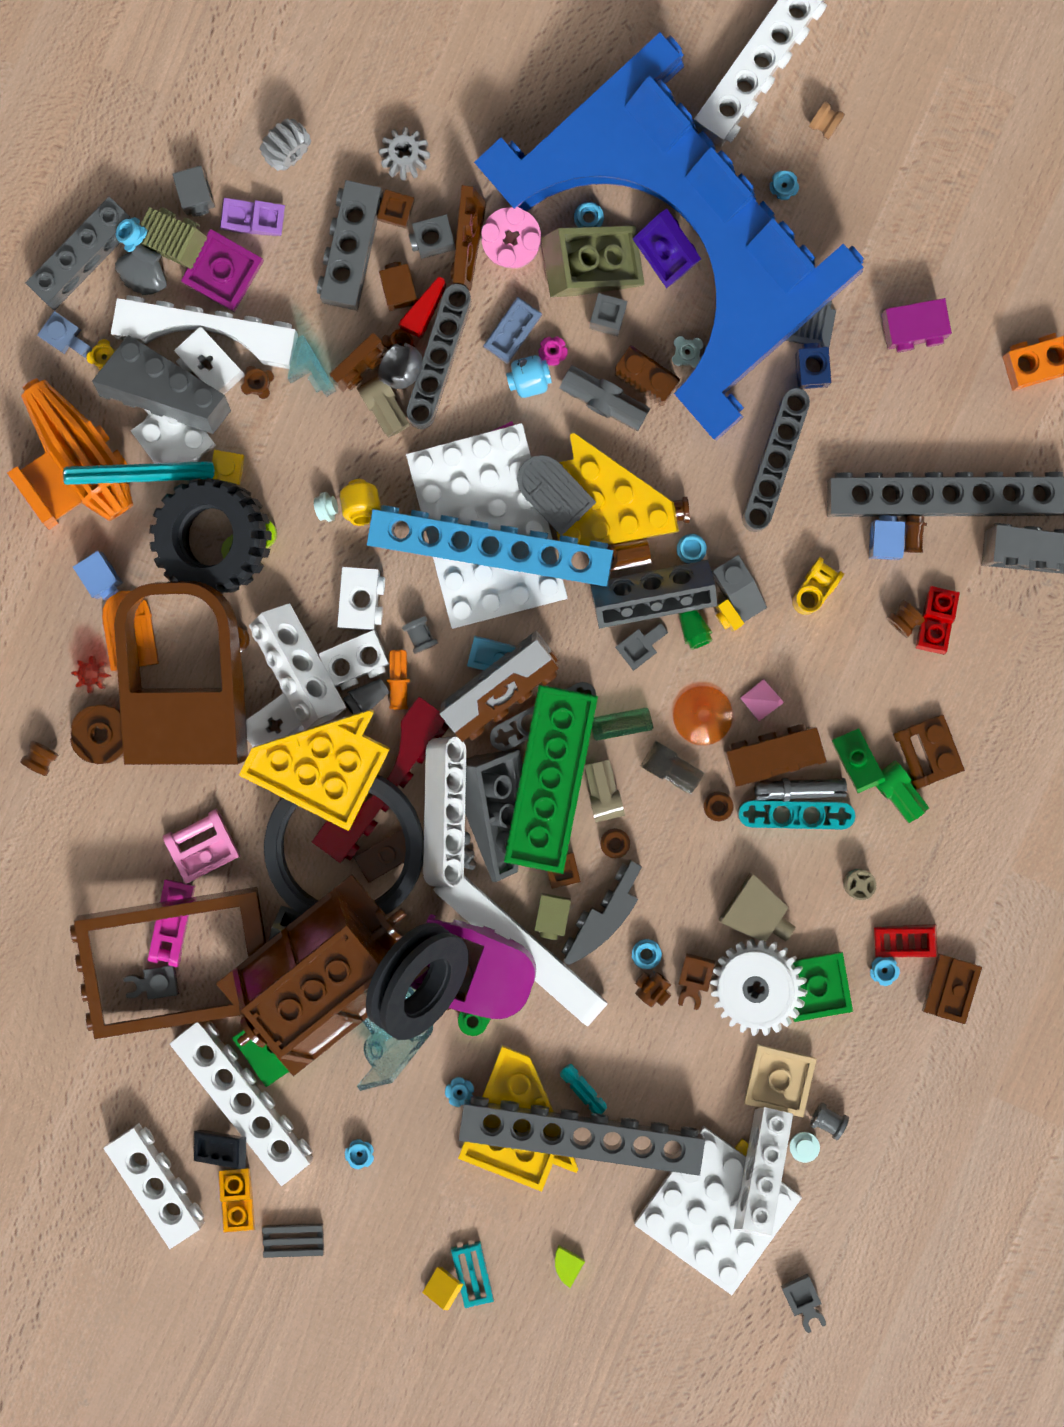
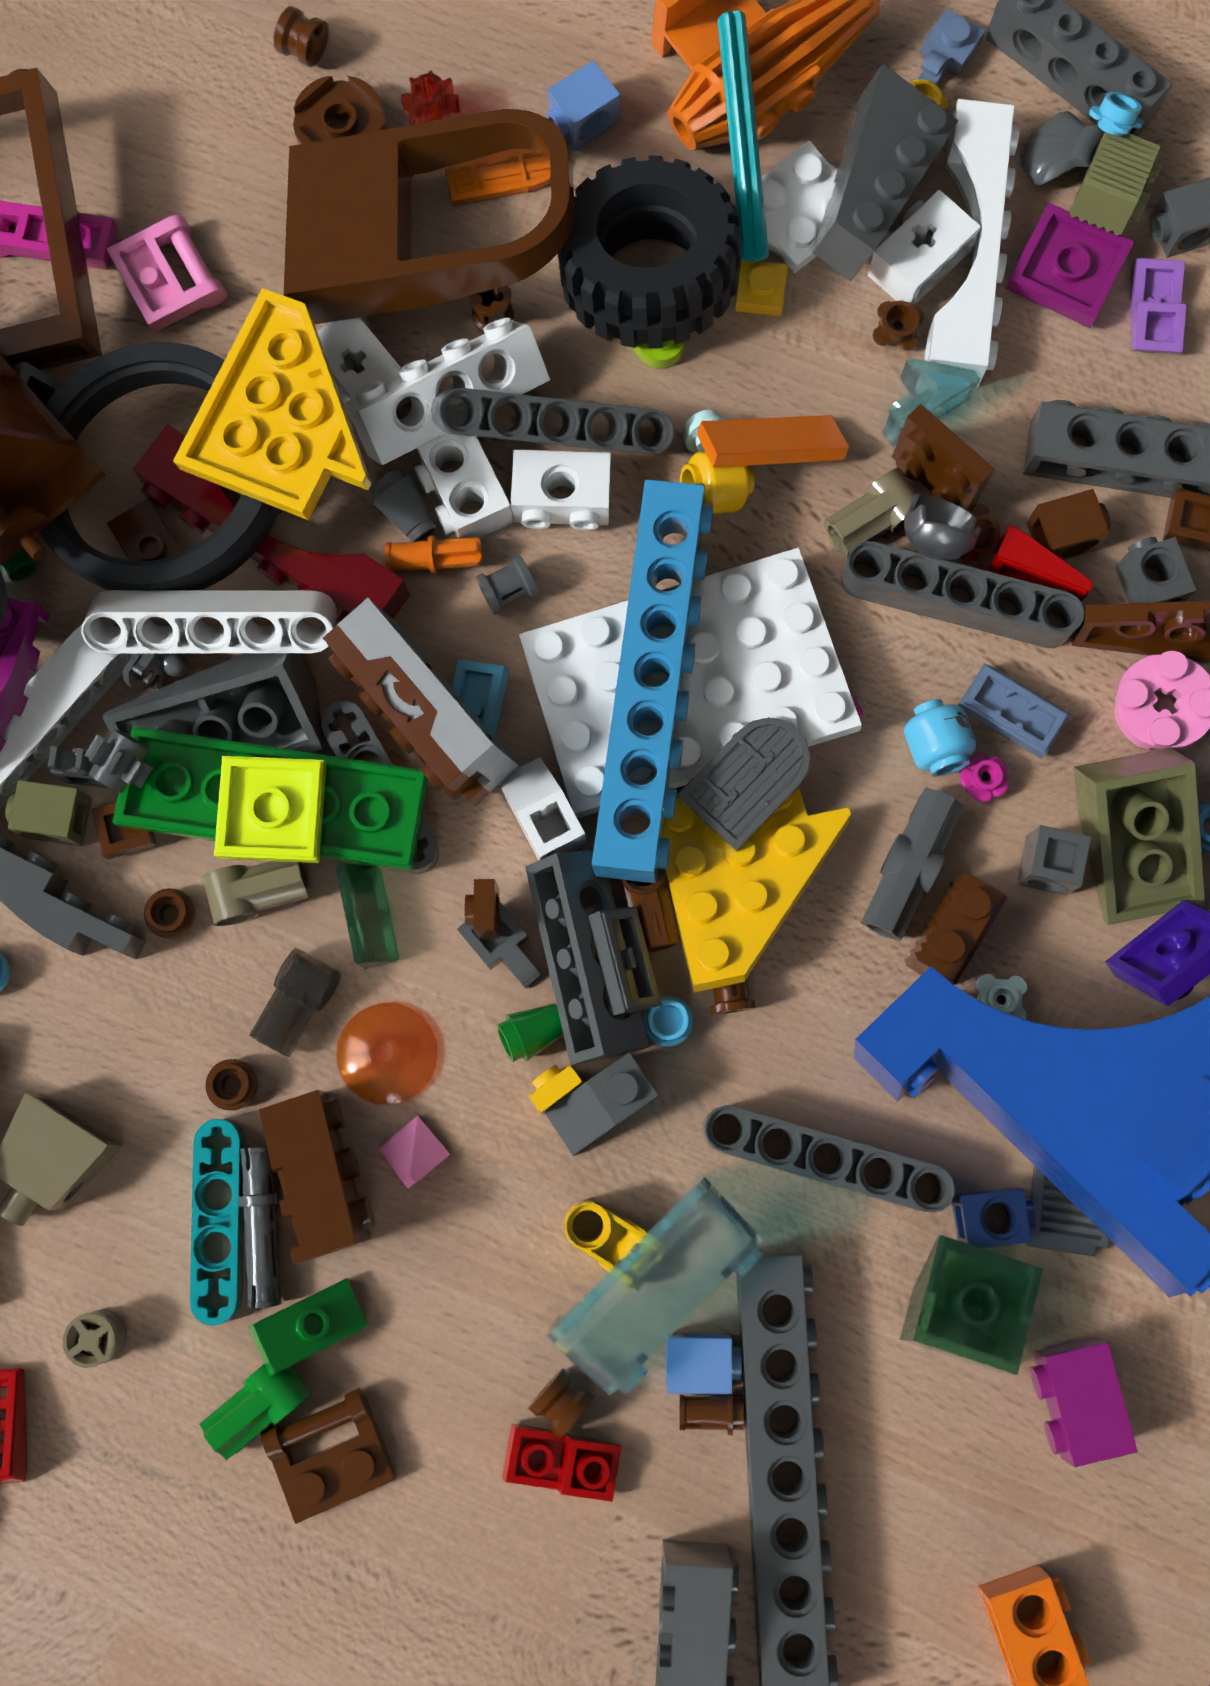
camera: 90 degrees right, 10 degrees down
none -> dark grey plate [47,746,109,788]
none -> dark grey gear [85,729,154,793]
none -> neon yellow tile [214,756,327,863]
none -> dark grey beam [431,388,674,454]
none -> reddish brown plate [465,879,500,939]
none -> white slope [499,757,586,860]
none -> clear light blue windscreen [546,1175,763,1395]
none -> dark grey tile [588,906,662,1016]
none -> orange tile [697,415,849,468]
none -> clear green slope [900,1235,1043,1375]

